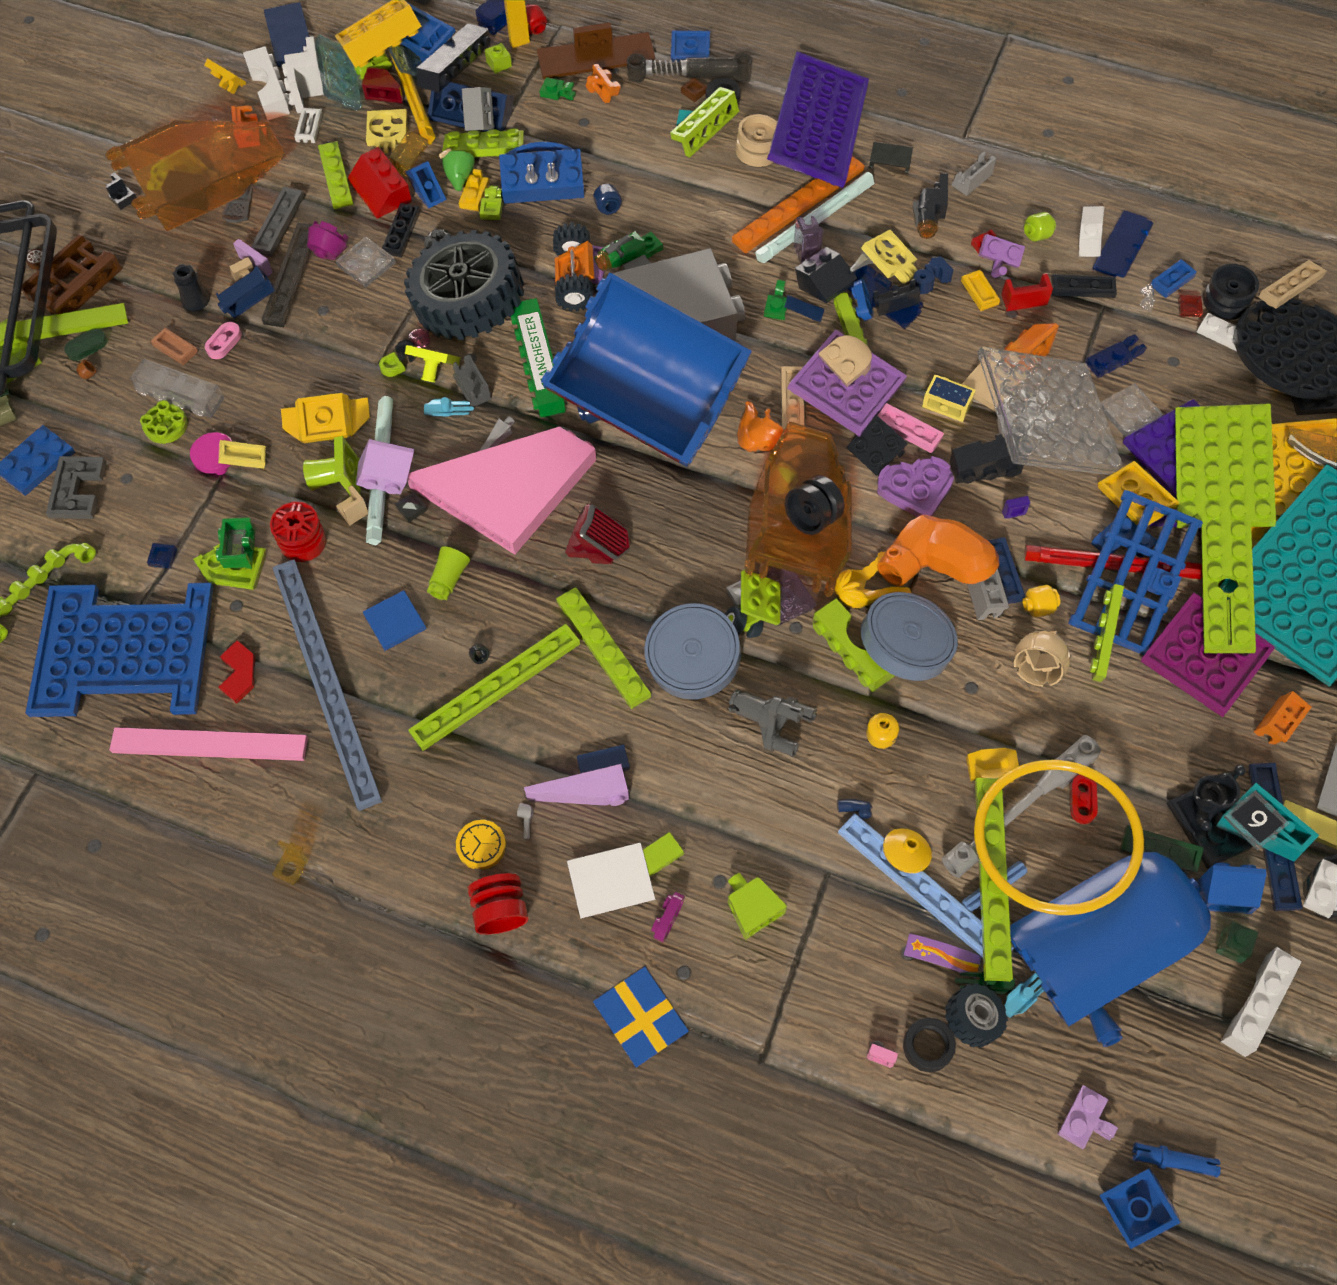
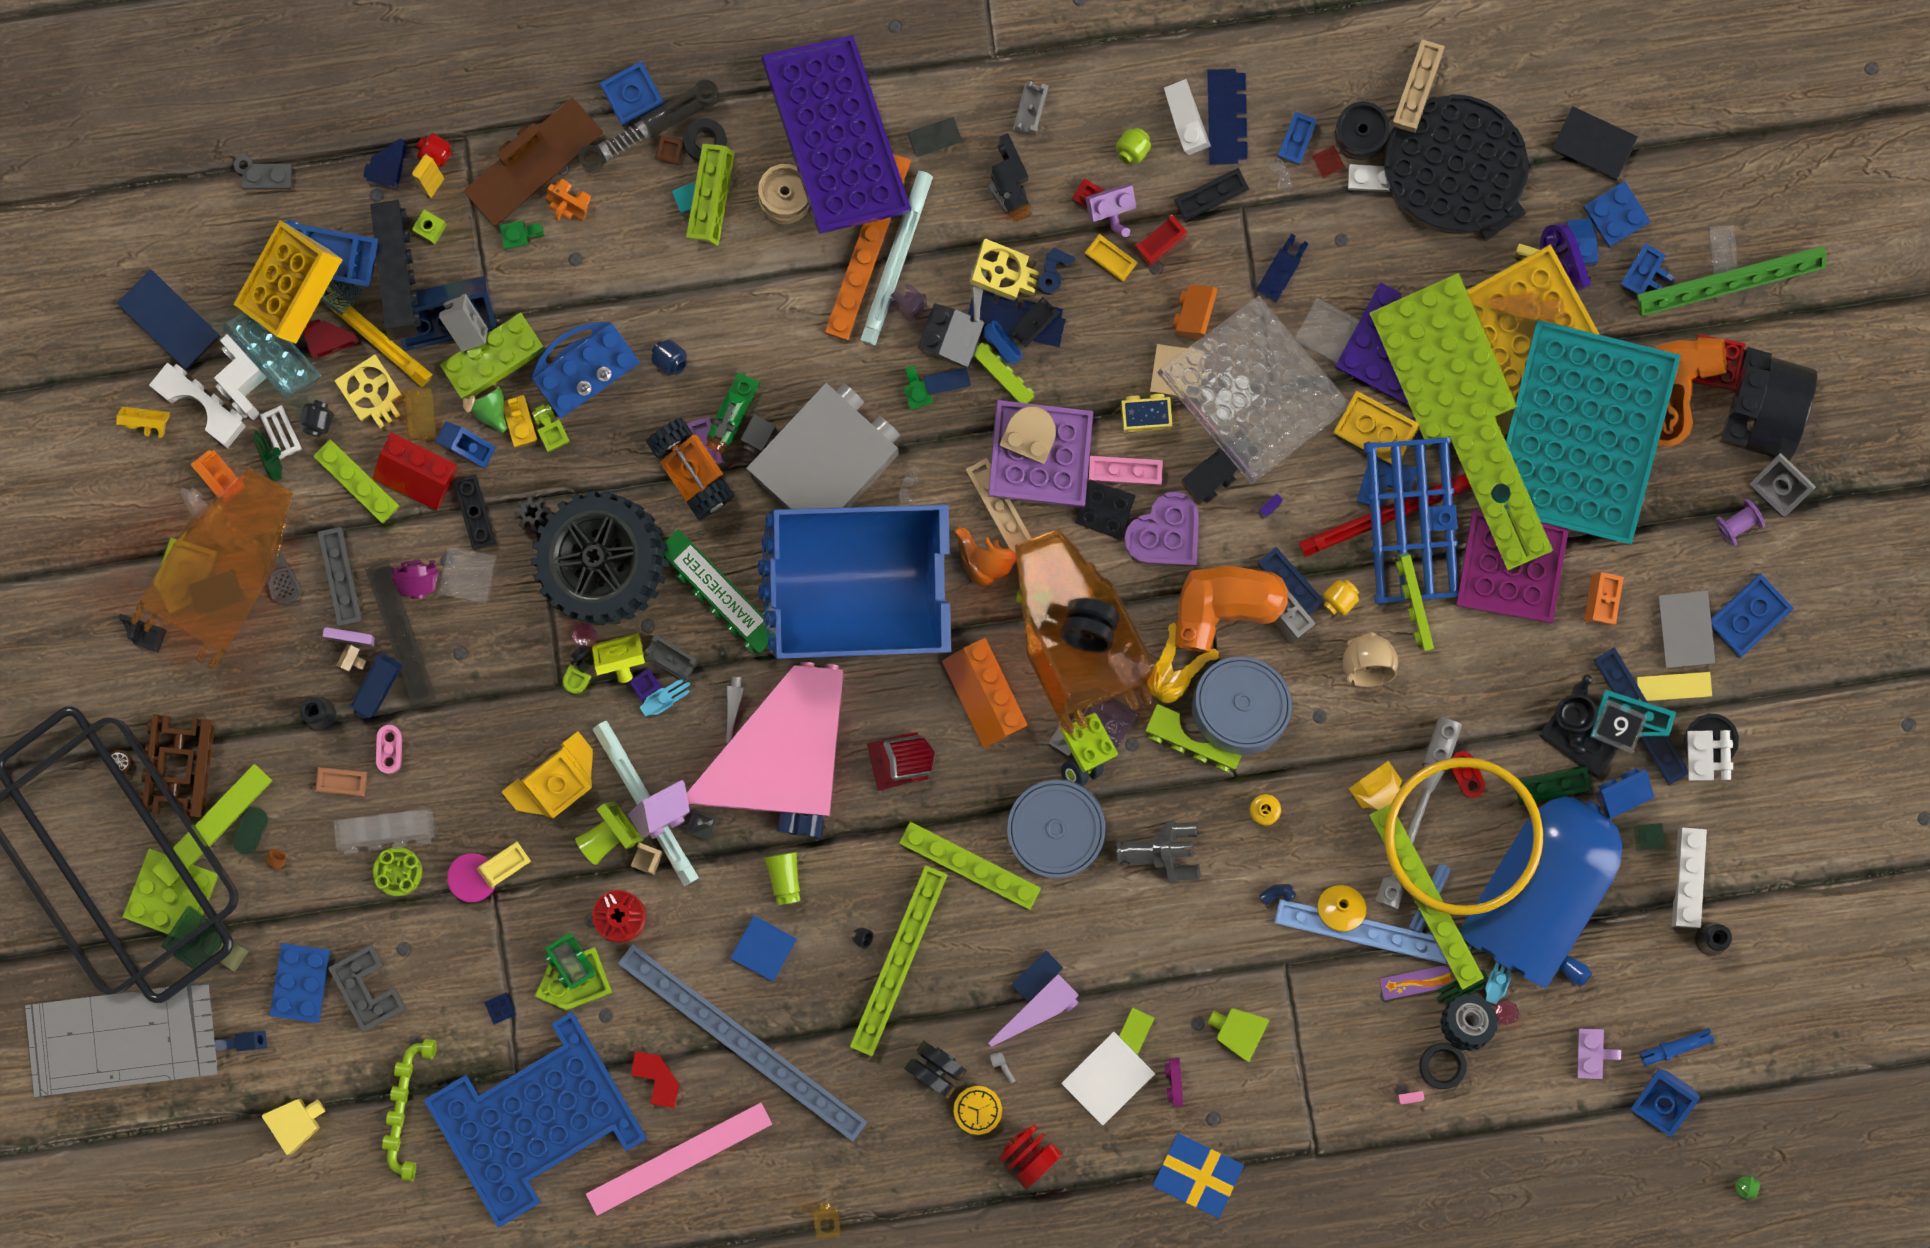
camera: 30 degrees left, 20 degrees up
none -> dark green piece [253,430,283,482]
none -> black head [298,400,334,437]
none -> dark purple tile [628,668,662,702]
none -> dark blue leg [776,812,825,839]
none -> black wheel [904,1040,967,1099]
none -> orange slope [942,638,1028,749]
none -> clear pink tile [1495,1001,1519,1025]
none -> black plant [1695,922,1732,956]

